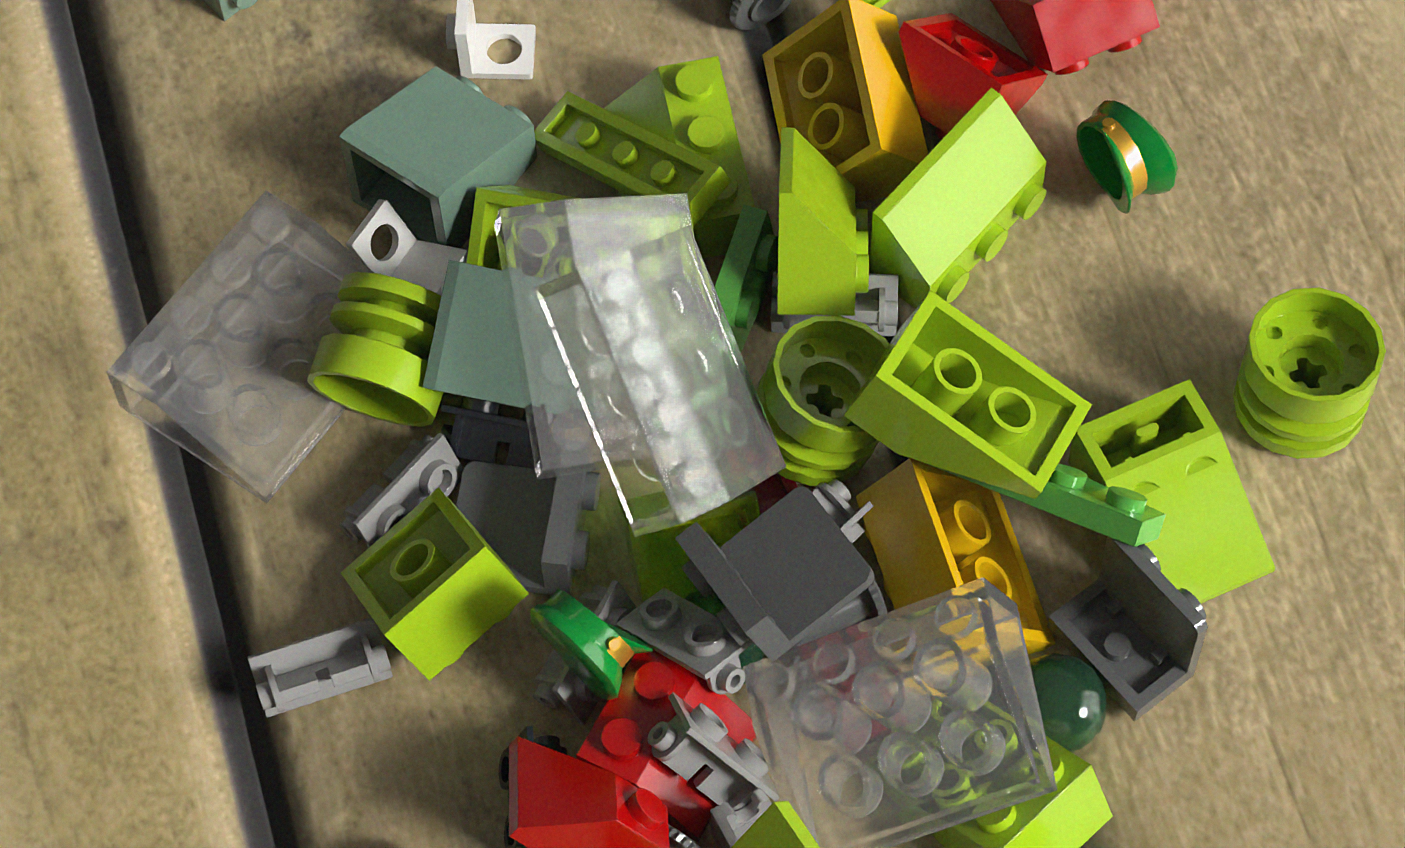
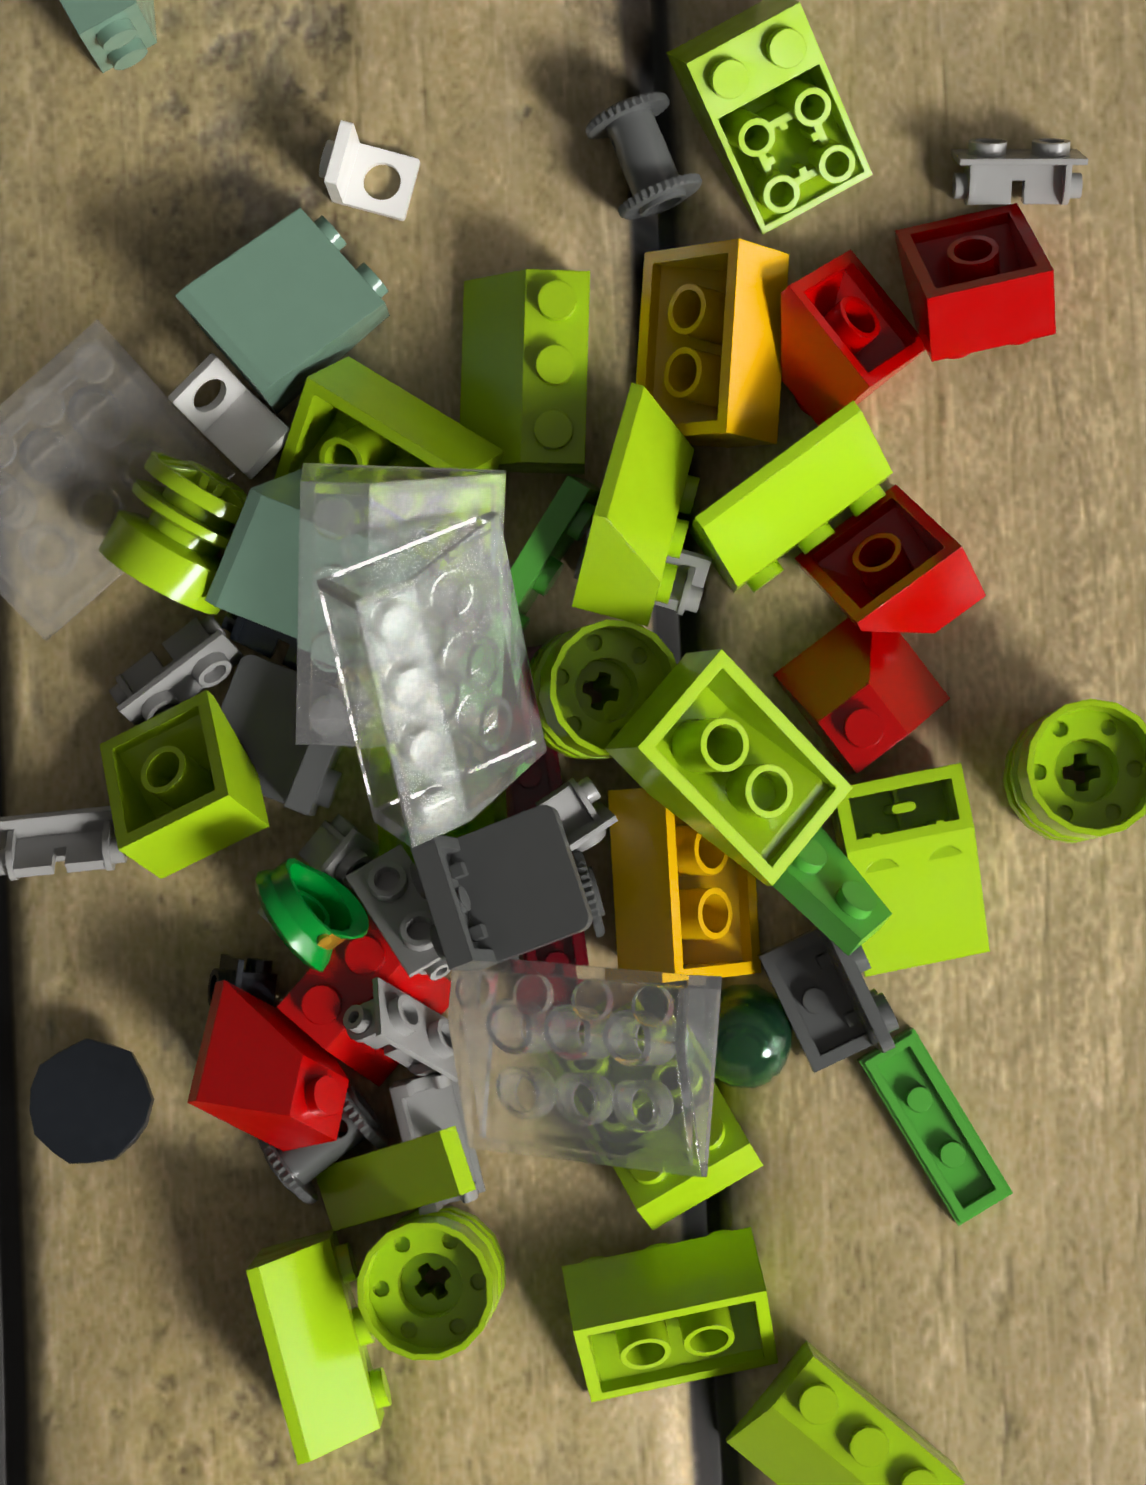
camera: 10 degrees right, 25 degrees up
lime plate [534,91,732,229] -> none
green piece [1076,100,1178,214] -> none
none -> red slope [772,618,950,775]
none -> red slope [794,484,986,634]
none -> bright green tile [857,1027,1013,1226]

